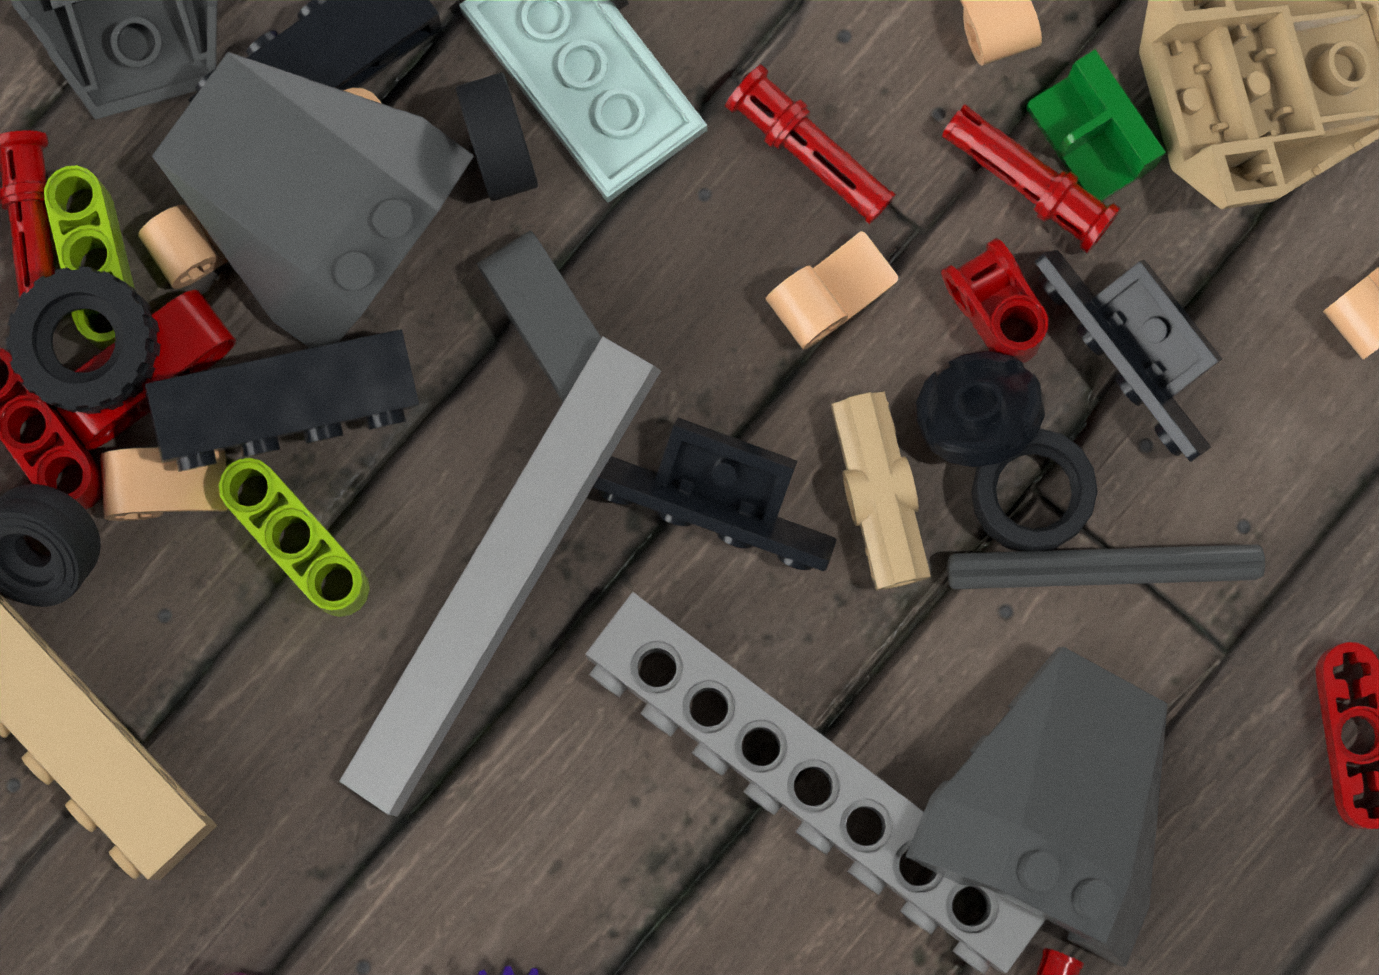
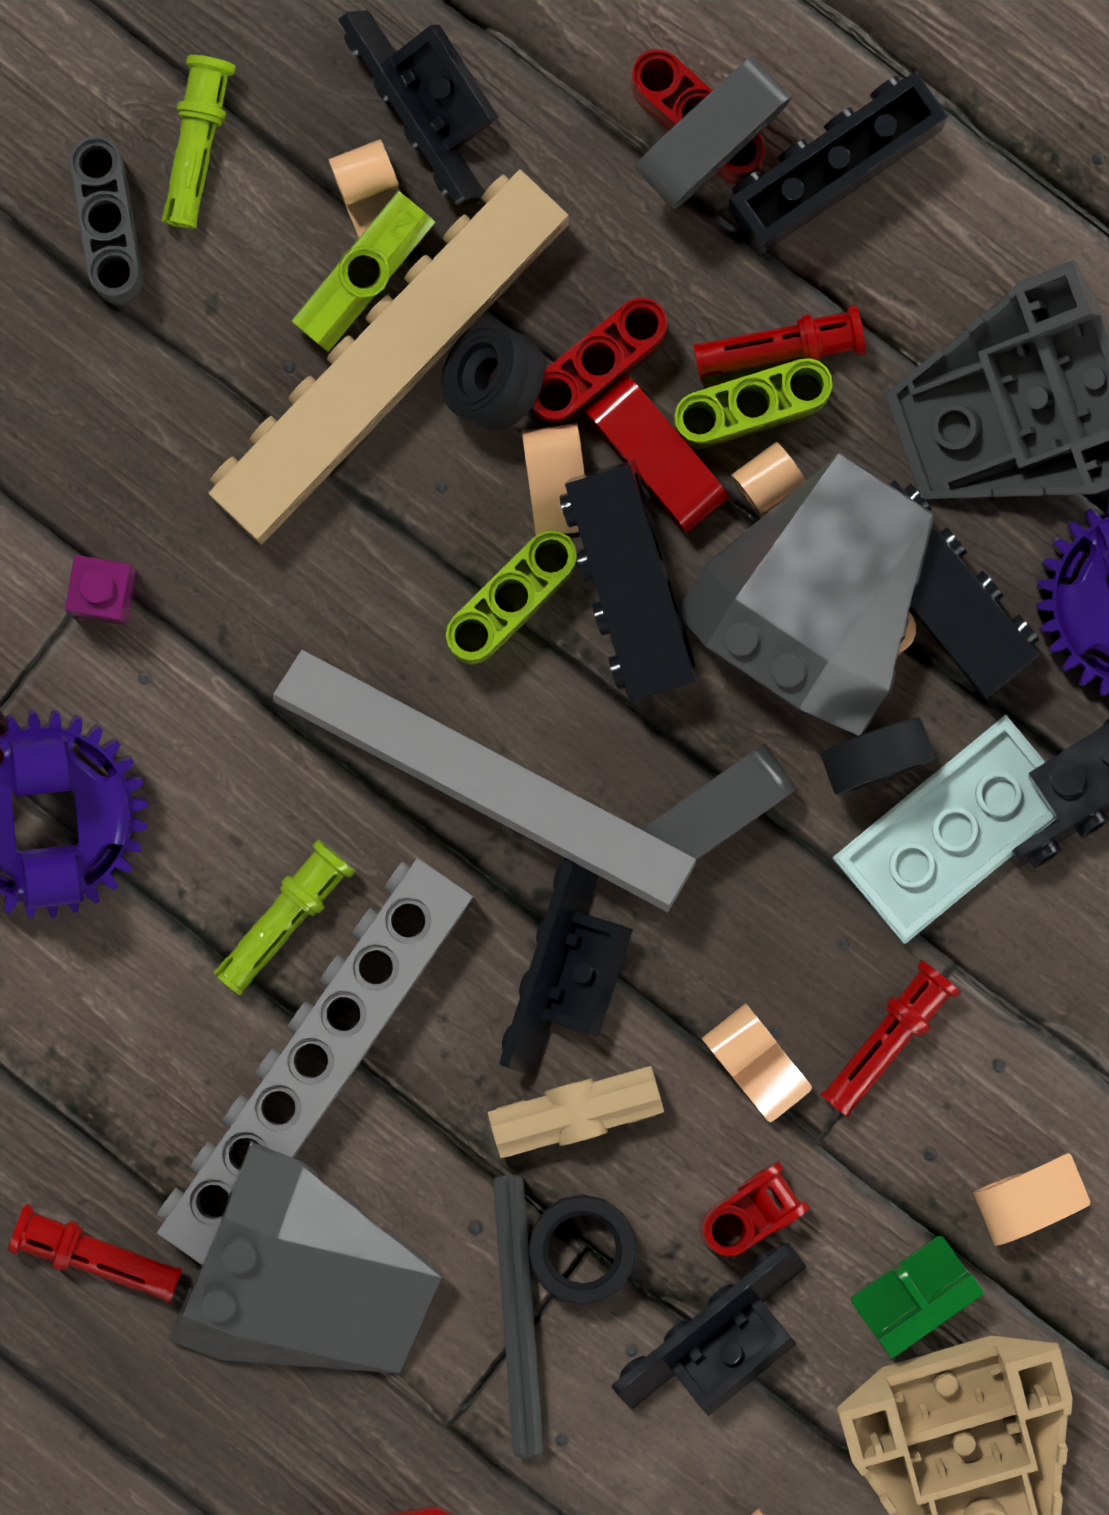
camera: 90 degrees right, 5 degrees up
black tyre [6,266,161,414] -> none
black tile [916,351,1045,467] -> none
red pin [942,104,1121,254] -> none
none -> lime pin [213,839,356,996]

